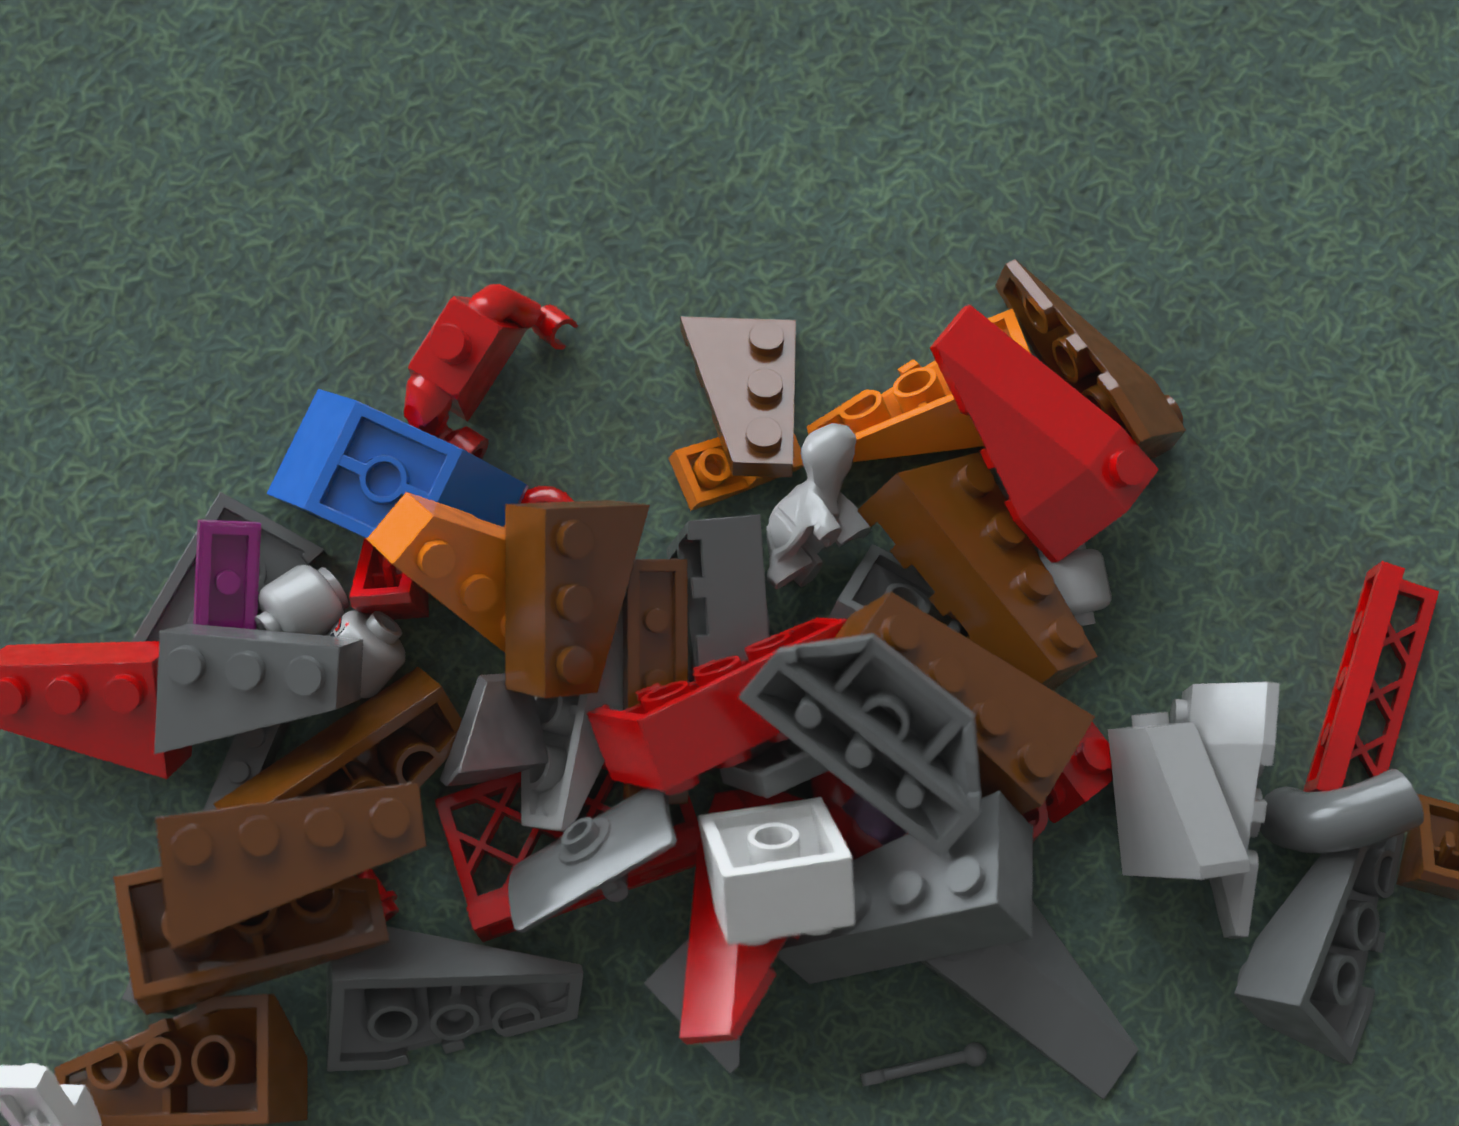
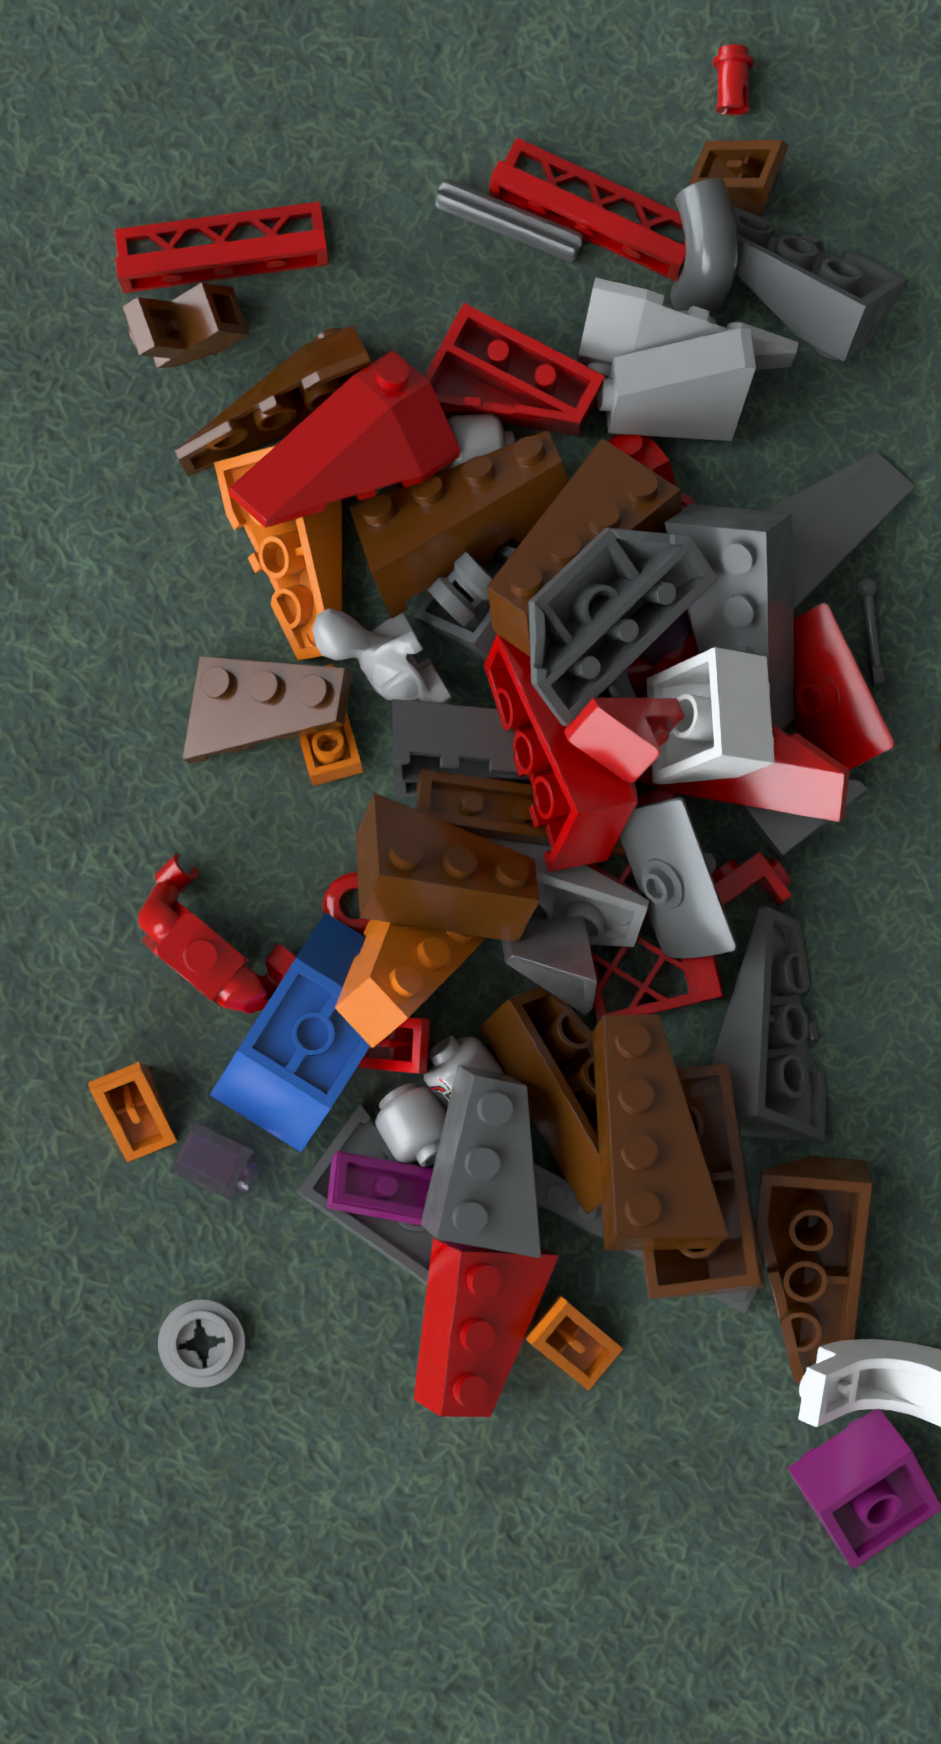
camera: 85 degrees left, 5 degrees up
none -> orange slope [88,1062,177,1162]
none -> red fence [114,201,329,293]
none -> reddish brown brick [122,282,250,368]
none -> light grey gear [158,1299,246,1388]
none -> clear purple brick [171,1122,261,1200]
none -> red wedge [424,303,605,436]
none -> dark grey wheel [427,551,493,627]
none -> dark grey axle [435,179,583,262]
none -> orange slope [525,1294,623,1391]
none -> slope [563,698,685,783]
none -> red bracket [712,852,791,907]
none -> red shield [793,603,895,770]

